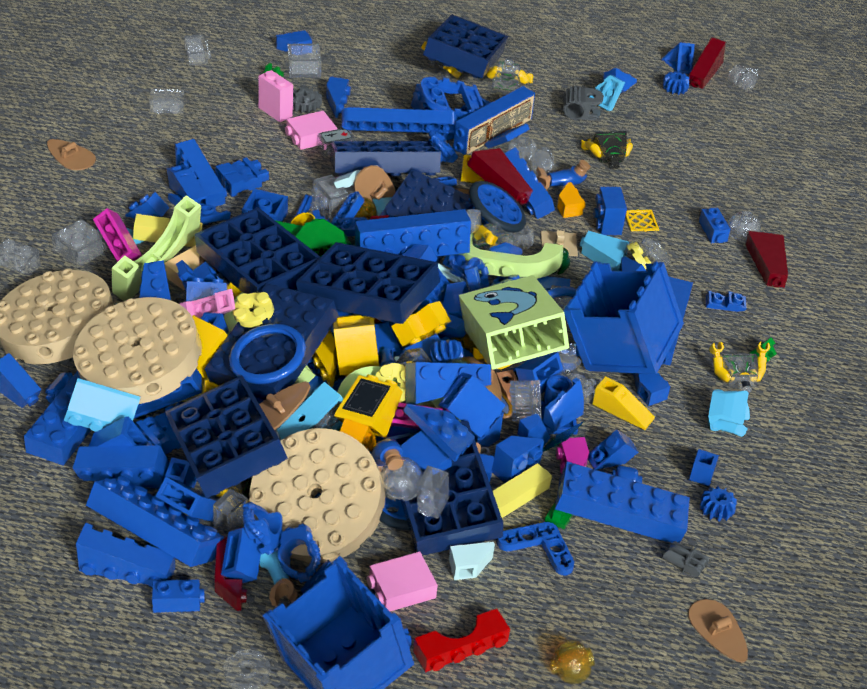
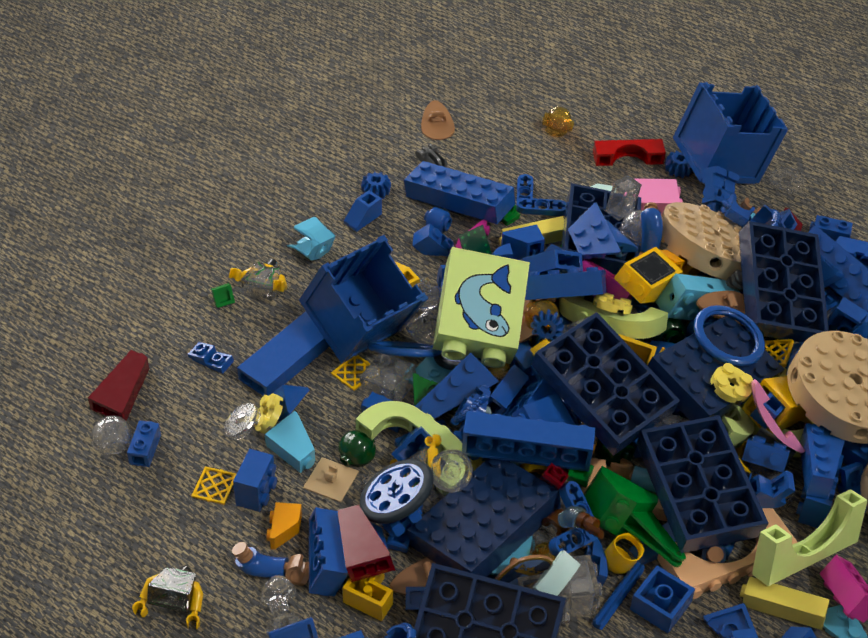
camera: 155 degrees left, 5 degrees up
none -> reddish brown piece [541,506,604,539]

